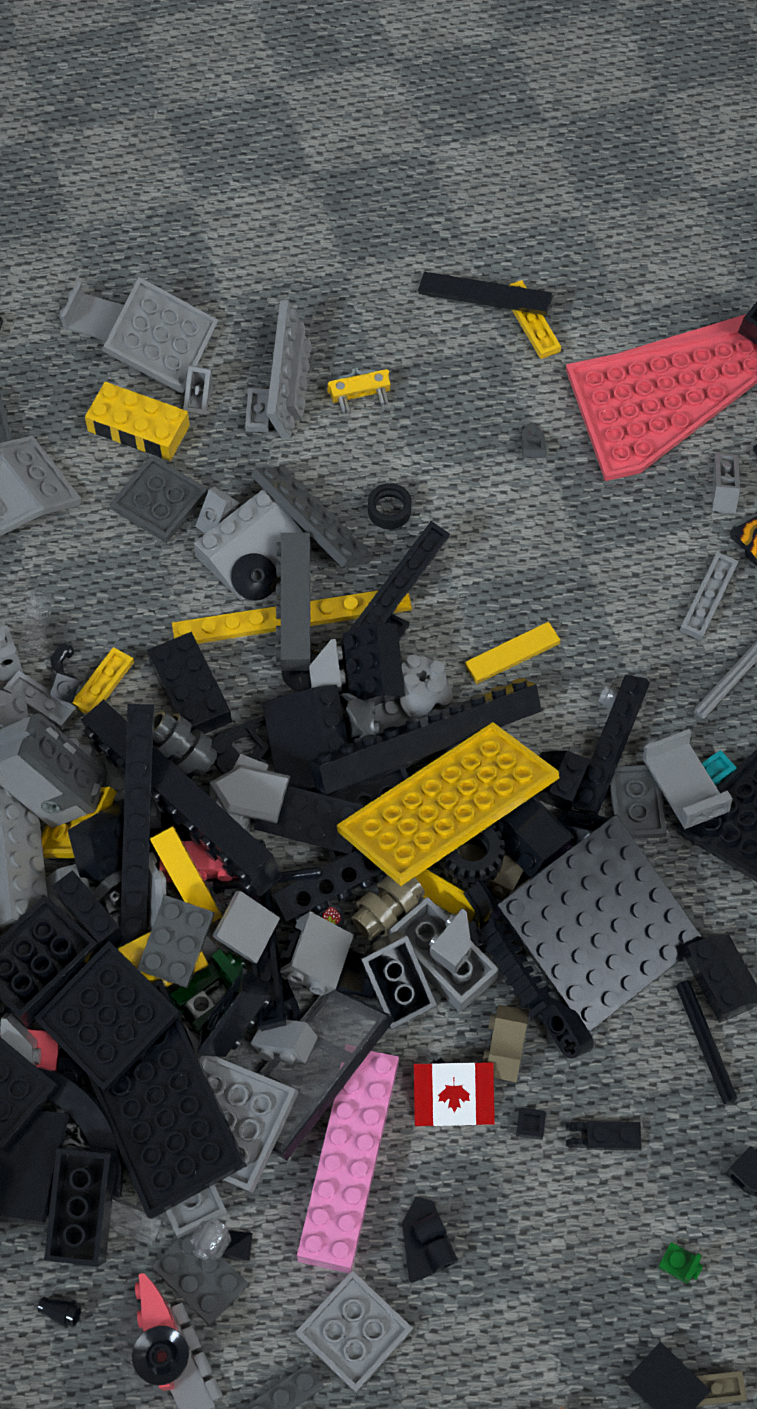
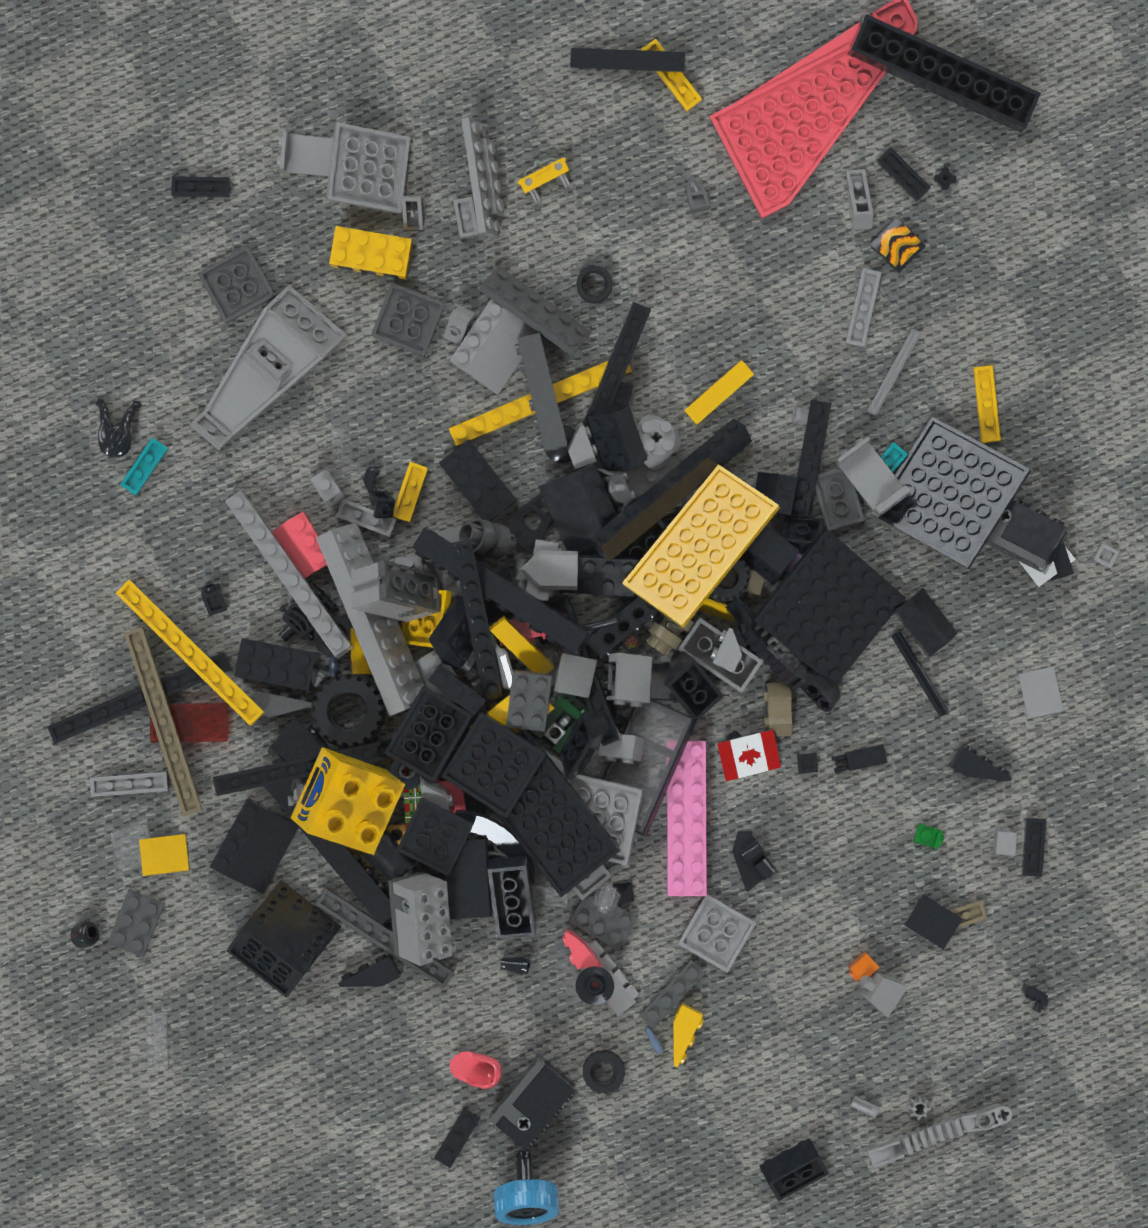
camera: 15 degrees left, 25 degrees up
black dish [231,553,278,601] -> none

